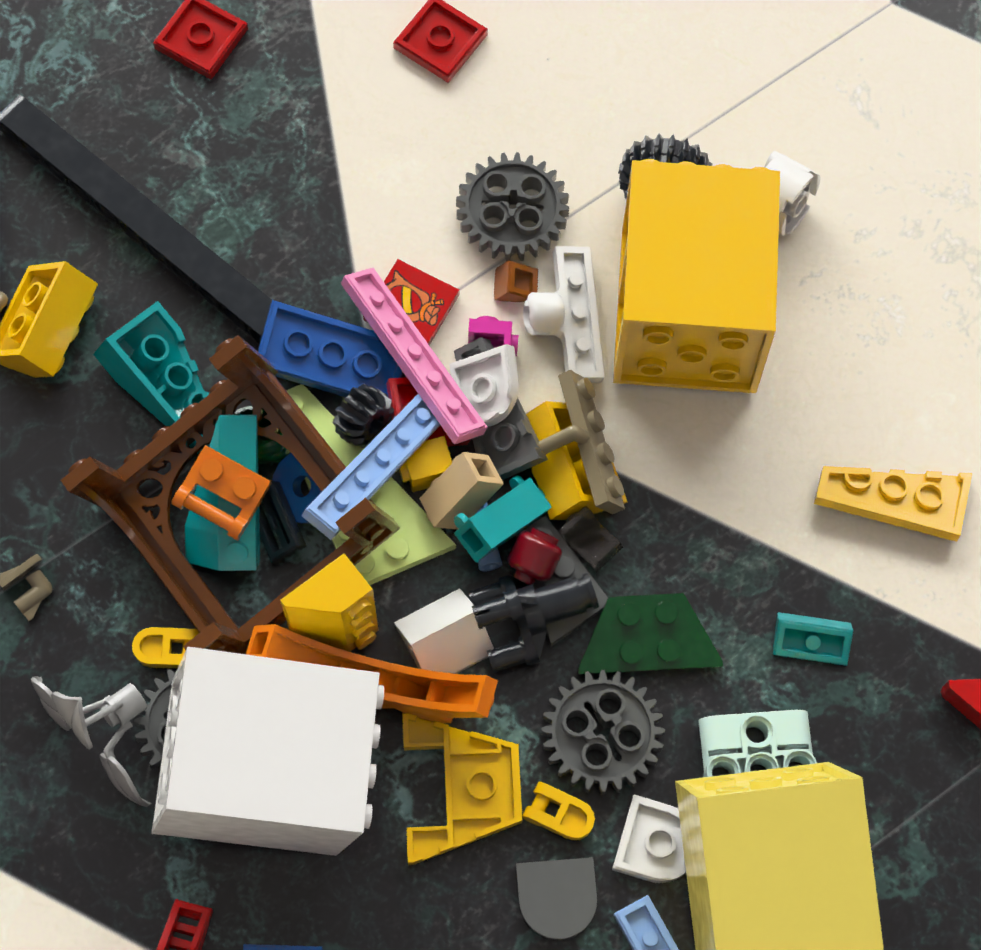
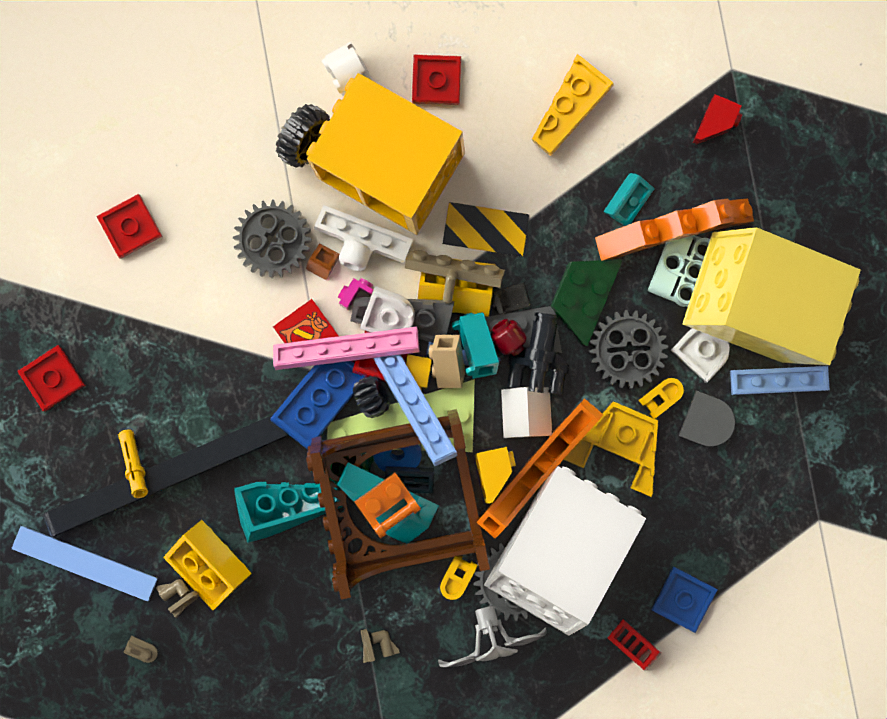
camera: 65 degrees left, 15 degrees up
none -> yellow pin [118,429,148,498]
none -> red tile [412,54,461,105]
none -> sticker [442,202,529,257]
none -> orange arch [595,198,754,261]

